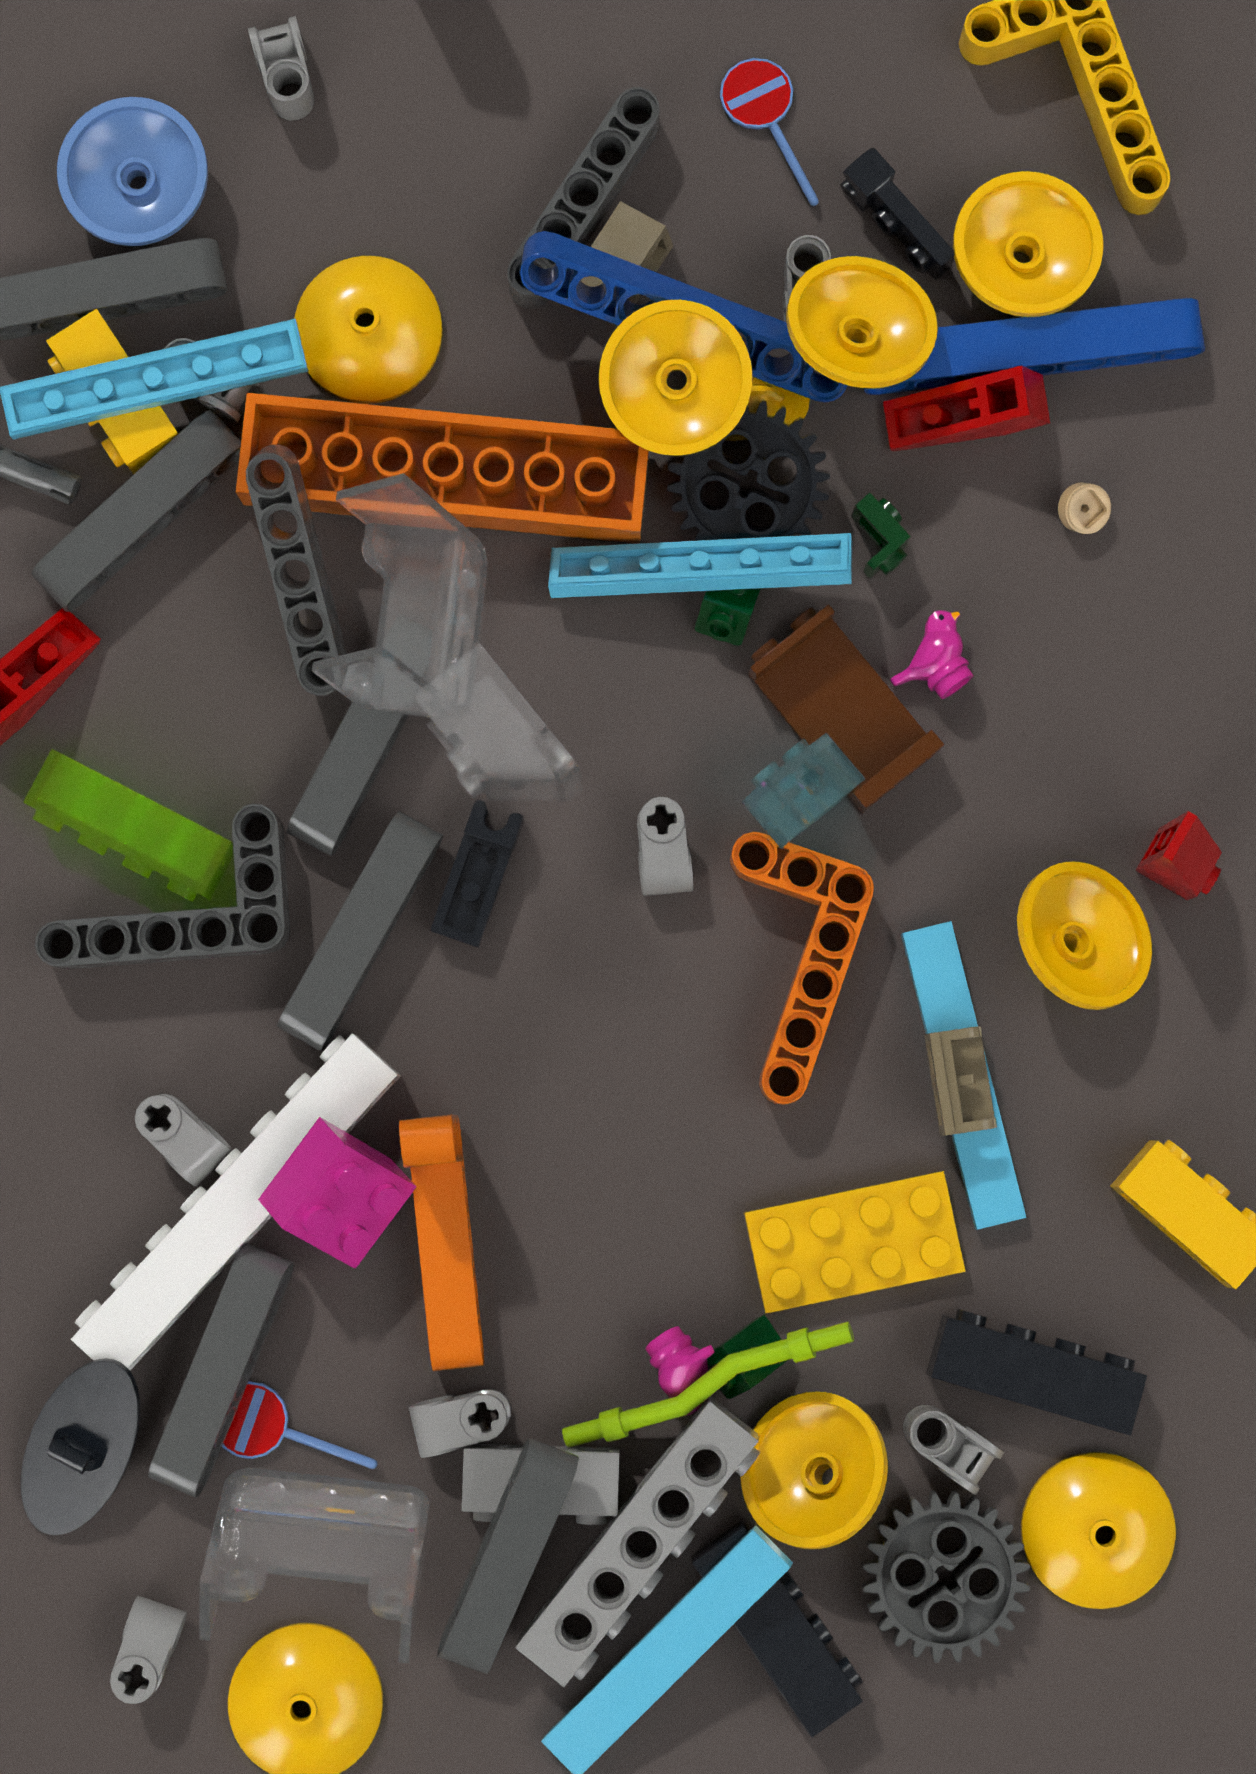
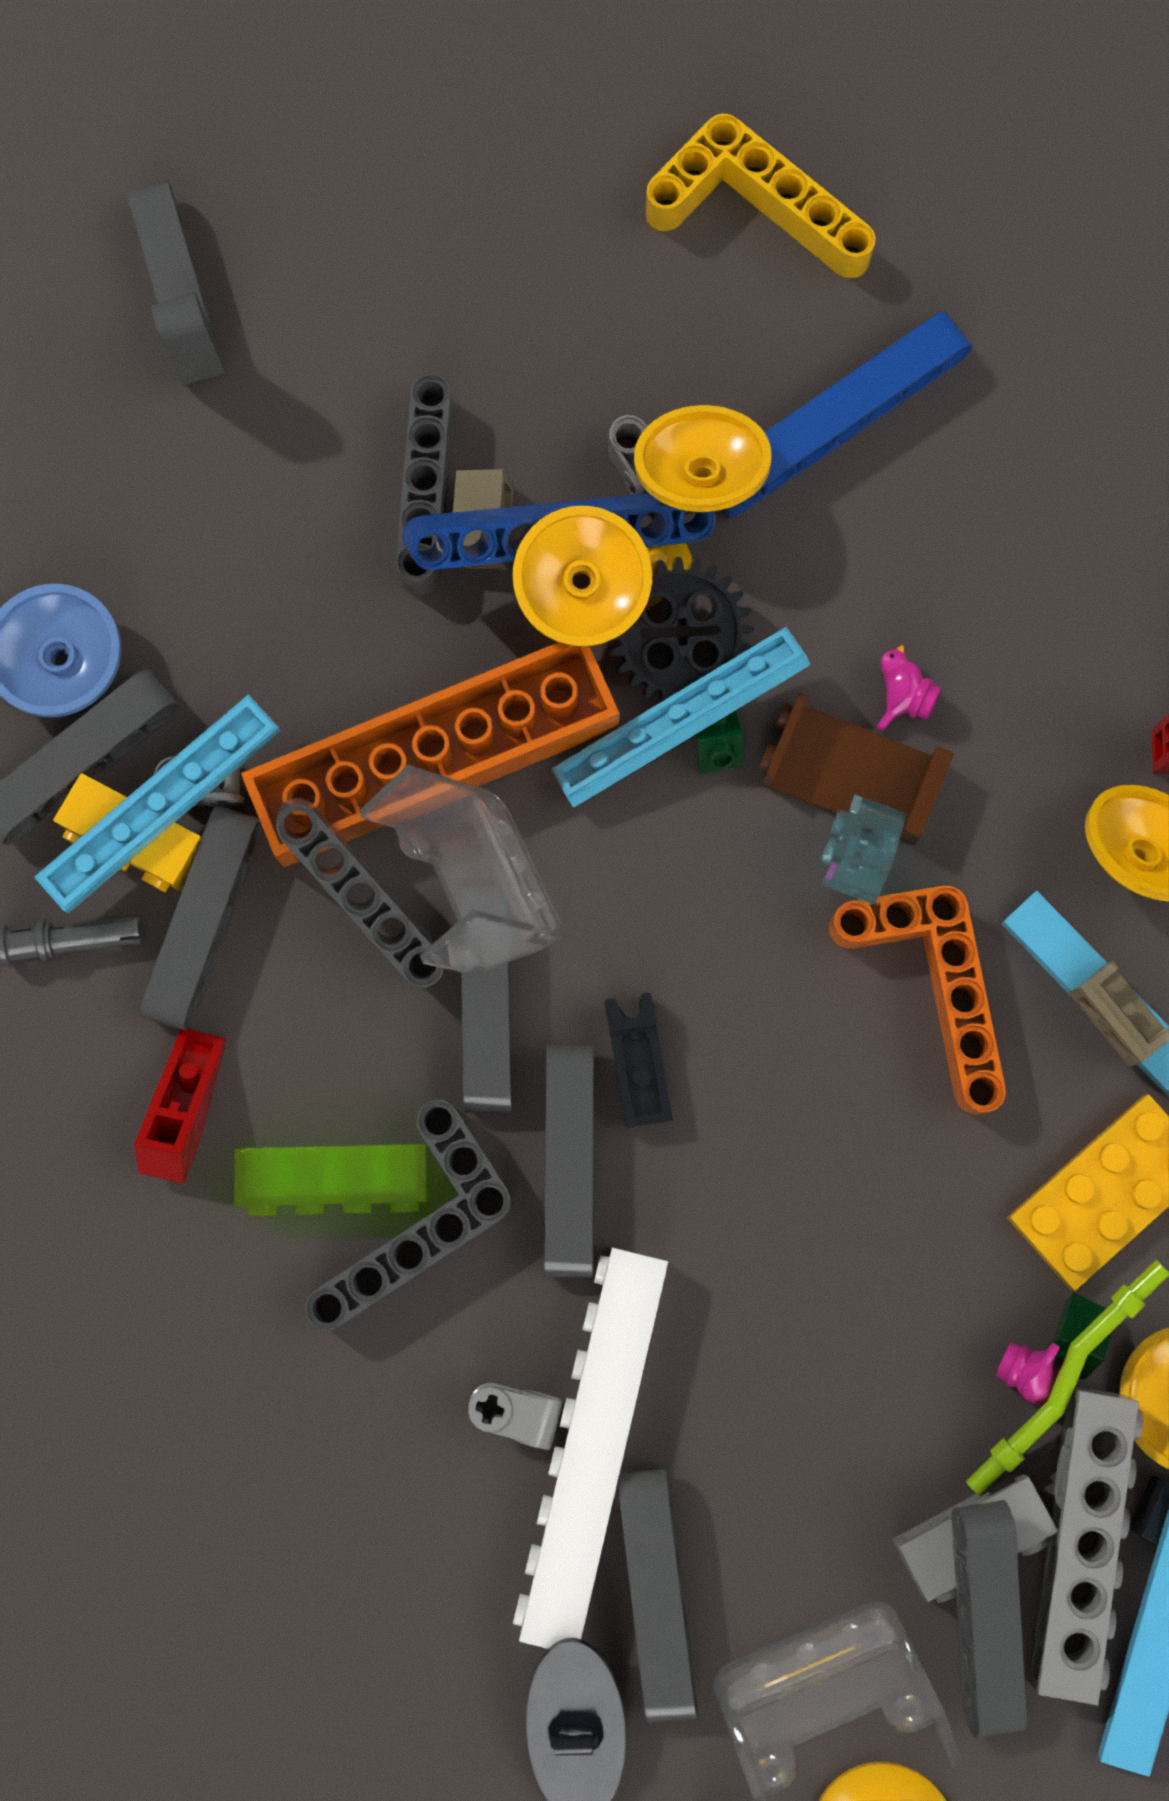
camera: 25 degrees left, 5 degrees down
piece [222,1381,378,1469] -> none
light grey piece [248,16,315,121] -> none
dark pink brick [258,1117,417,1269] -> none
yellow dish [294,256,443,404] -> none
orange beam [399,1114,484,1371] -> none
light grey piece [408,1388,511,1458] -> none
clear windscreen [412,643,582,802] -> none
light grey piece [637,797,693,896] -> none
piece [720,58,819,206] -> none
black plate [840,147,955,280] -> none
dark green bracket [851,492,911,578] -> none
red slope [883,365,1050,451] -> none
yellow dish [953,171,1103,317] -> none
tan tile [1058,482,1111,534] -> none

